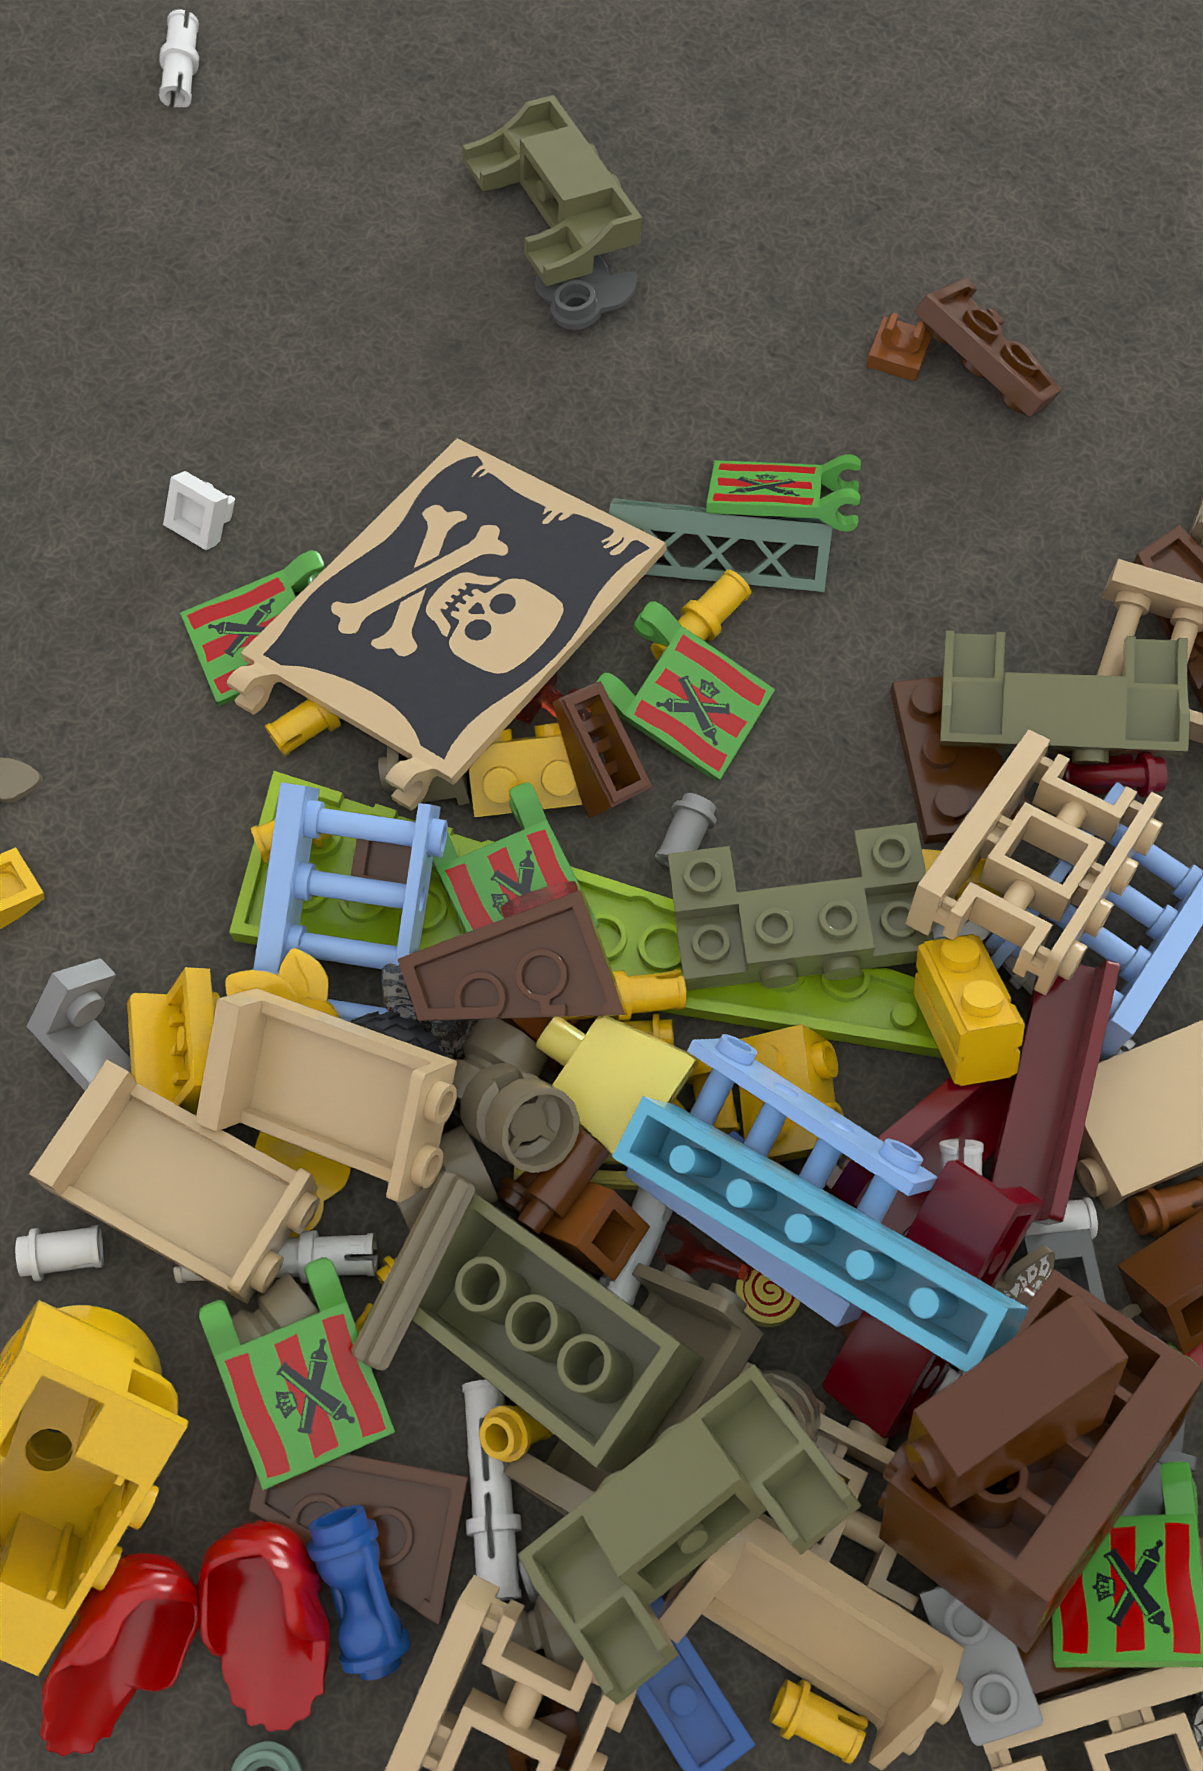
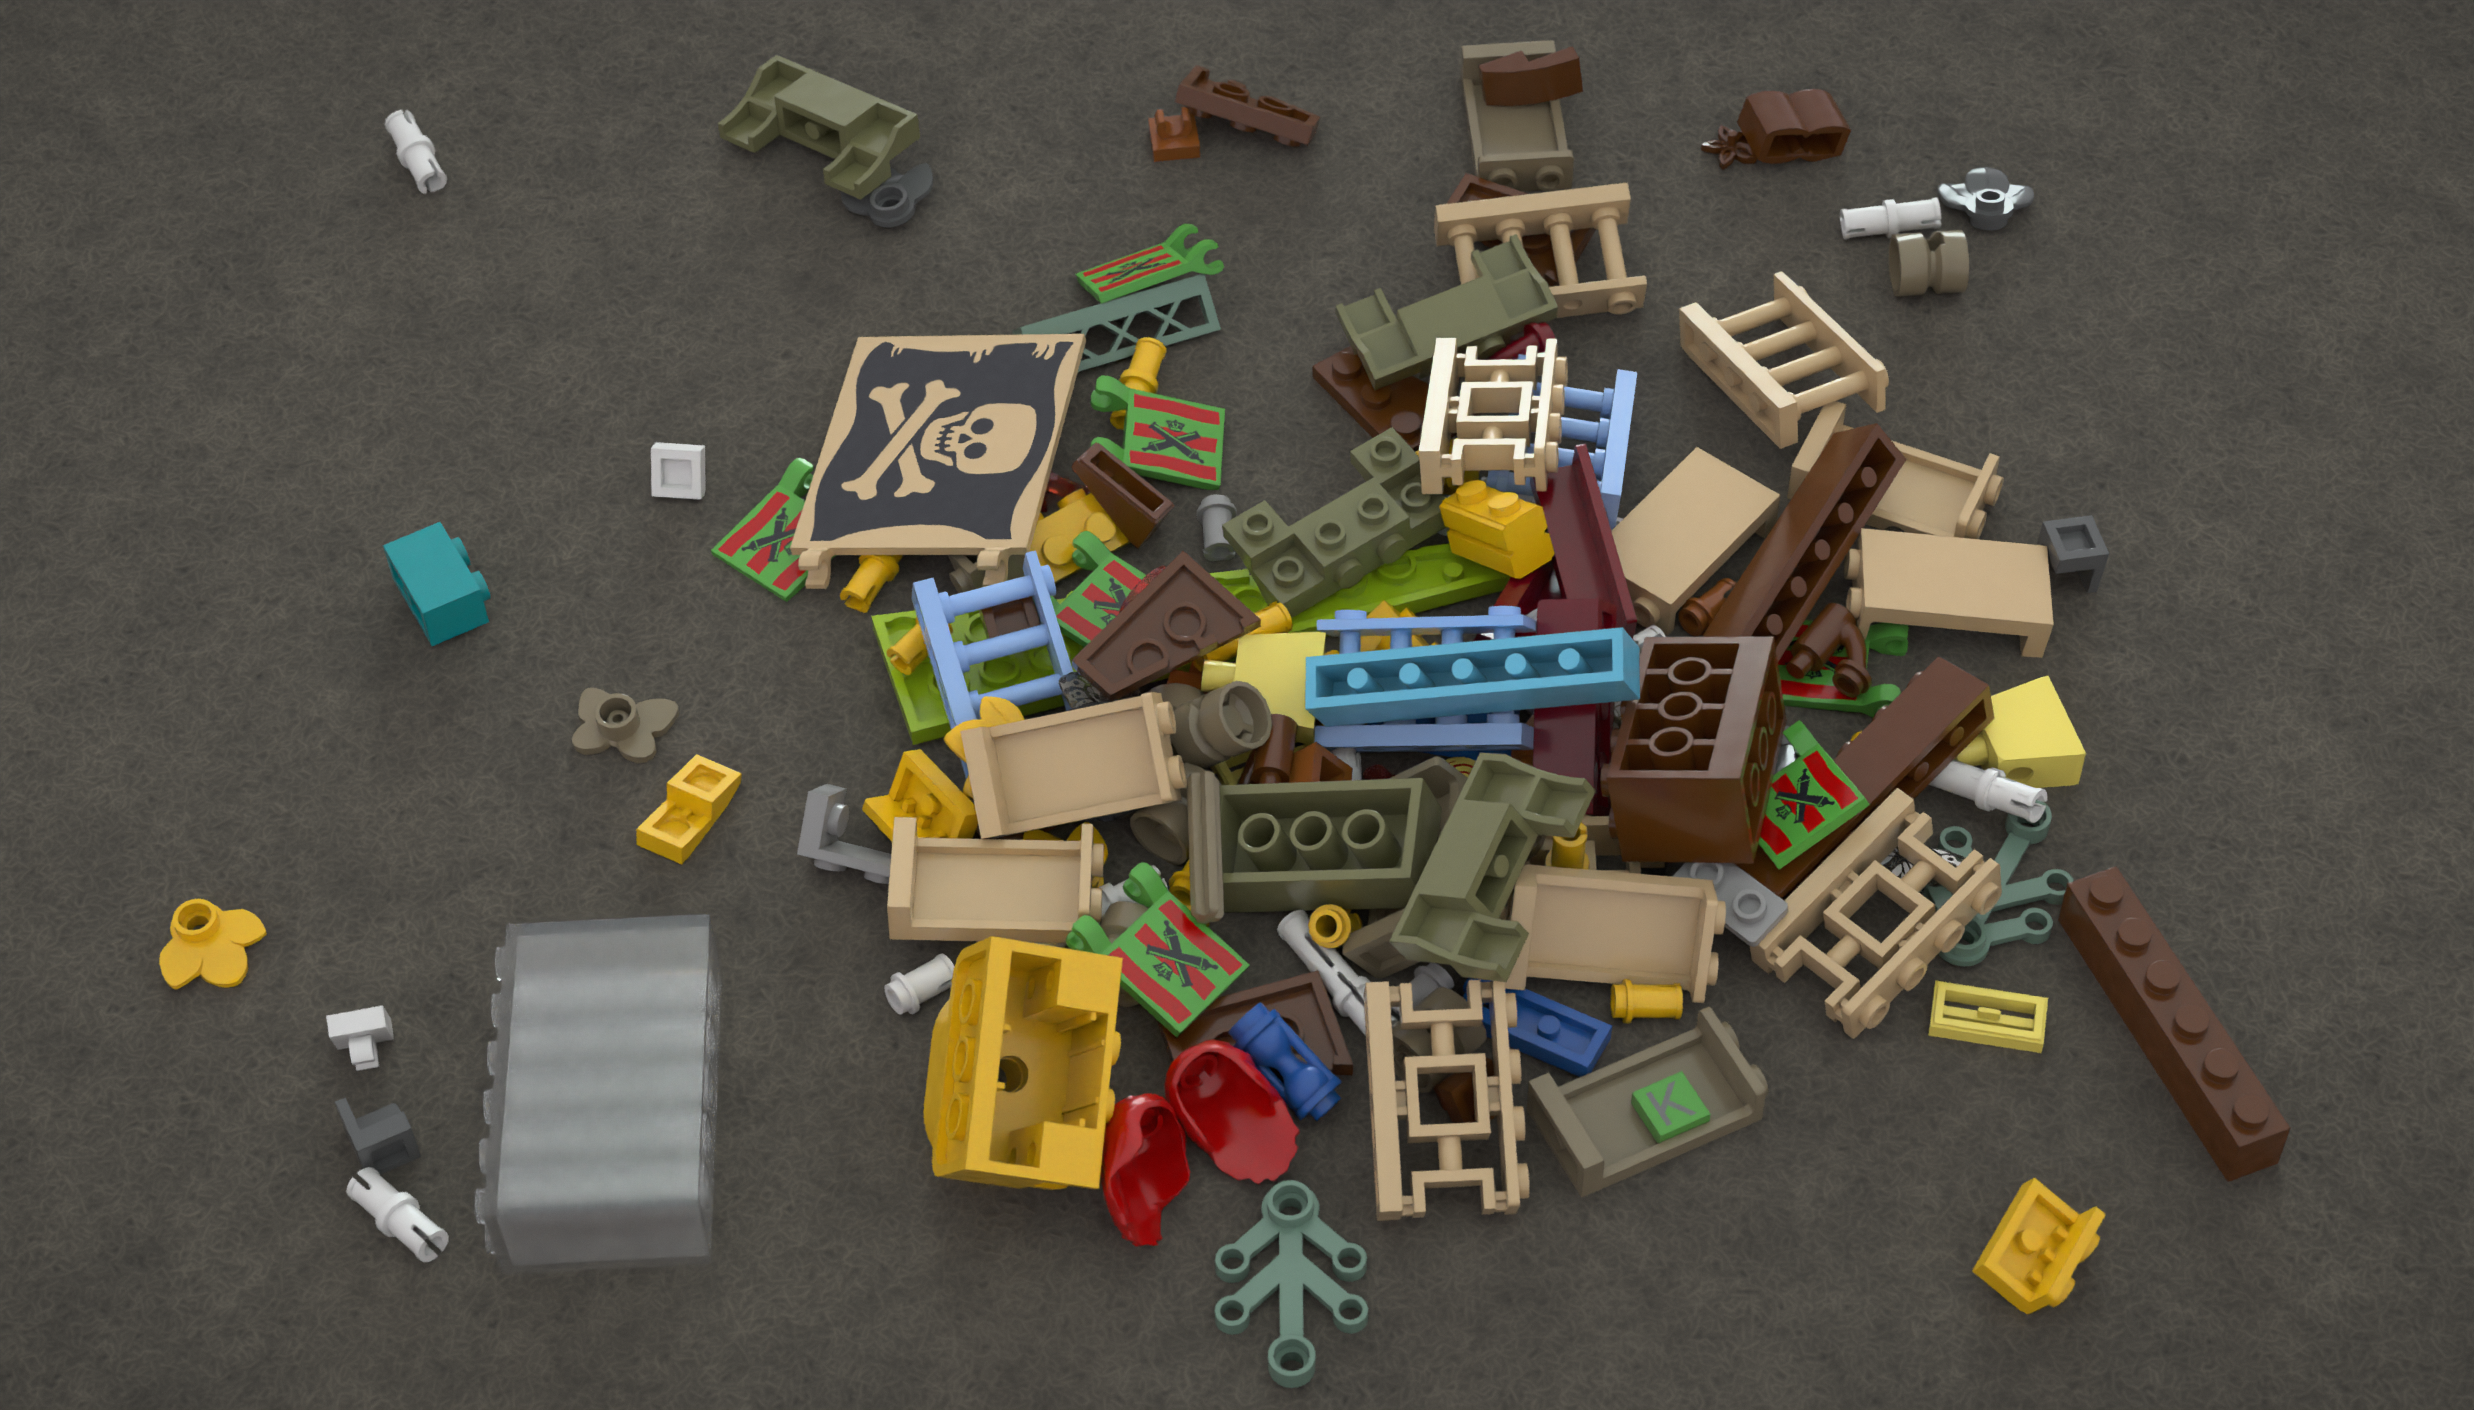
camera: 25 degrees left, 15 degrees down
reddish brown slope [906,1293,1129,1508] -> none

